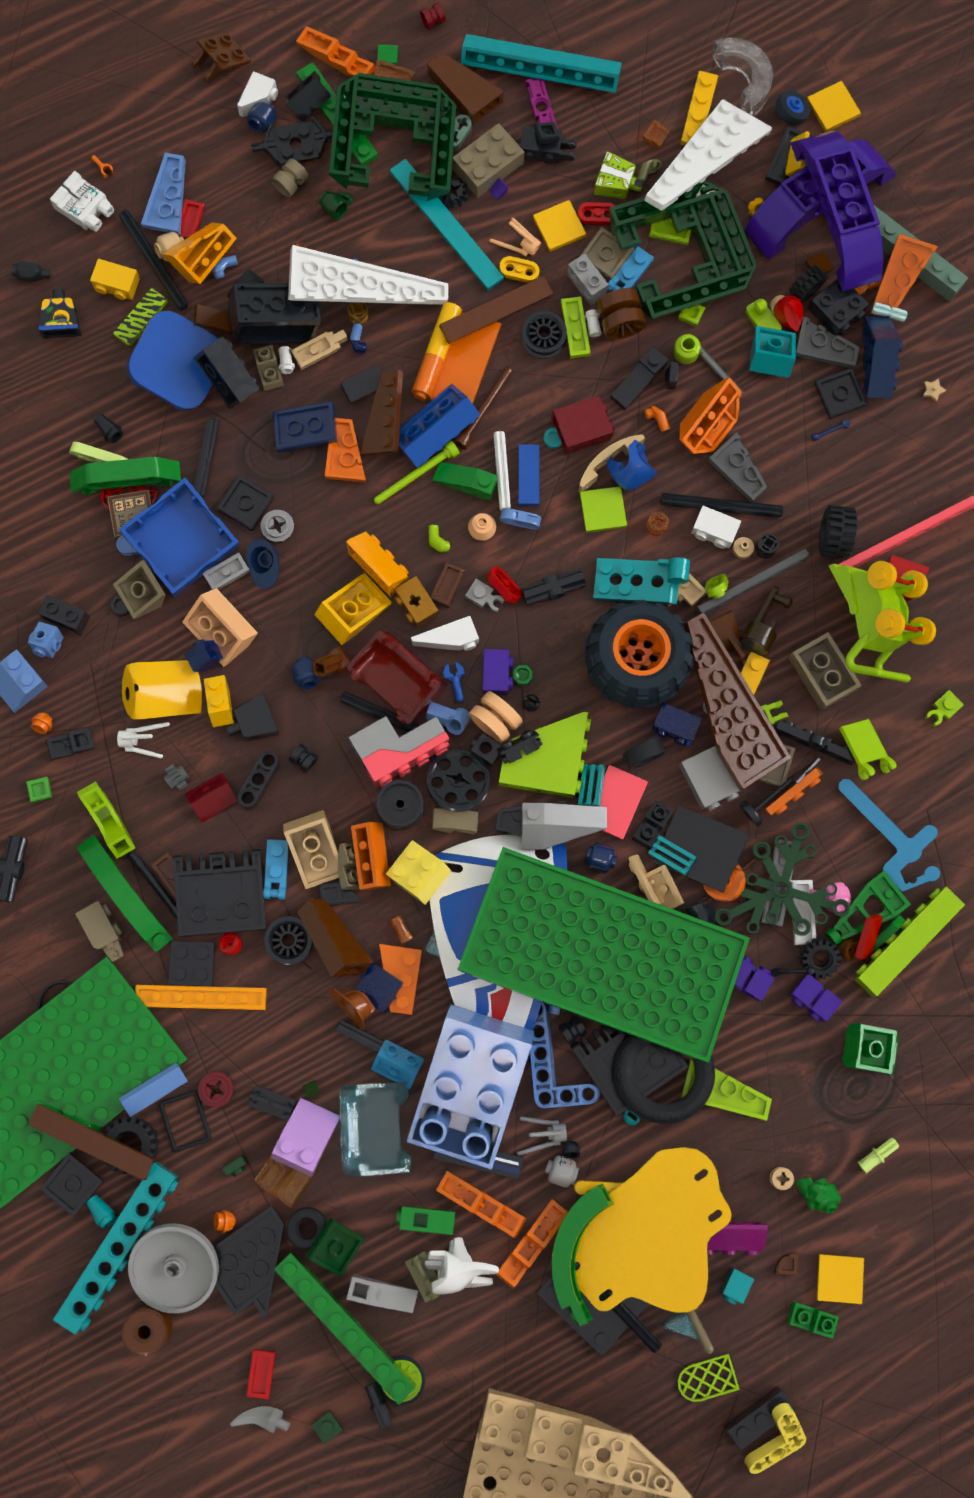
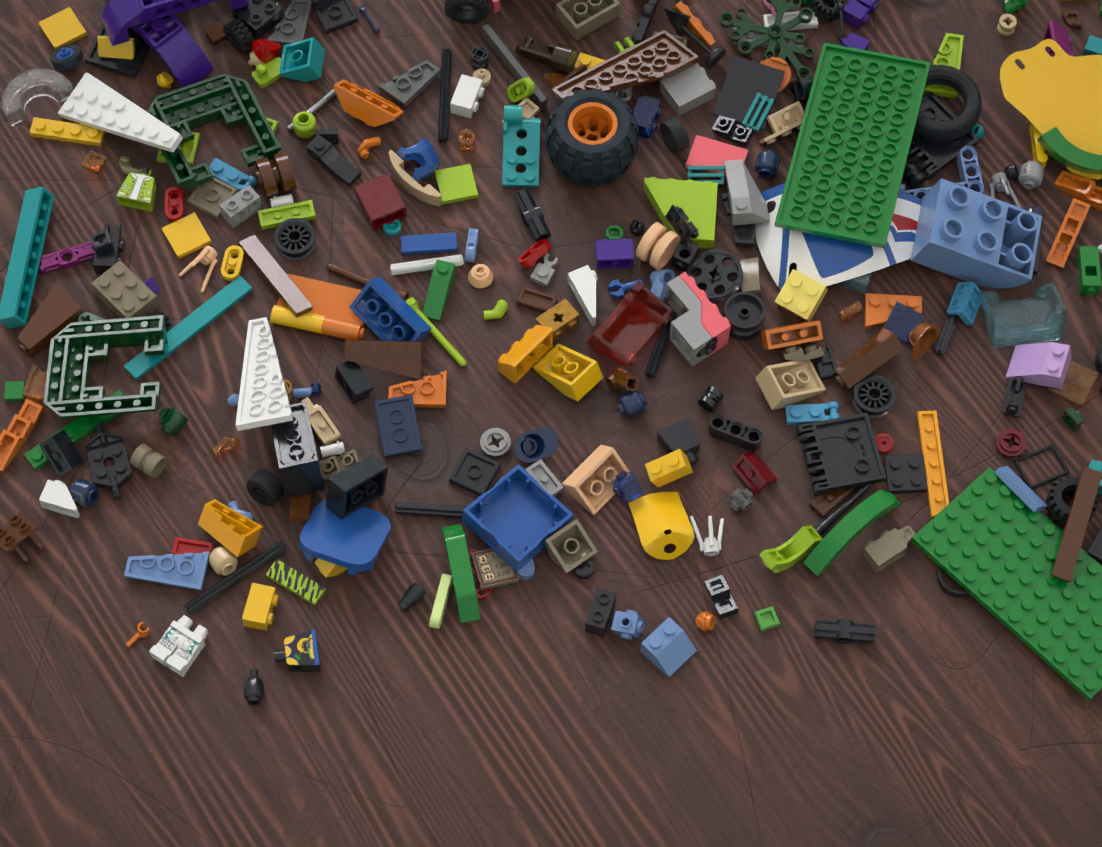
camera: 90 degrees left, 15 degrees down
dark green piece [303,1080,320,1098] -> none

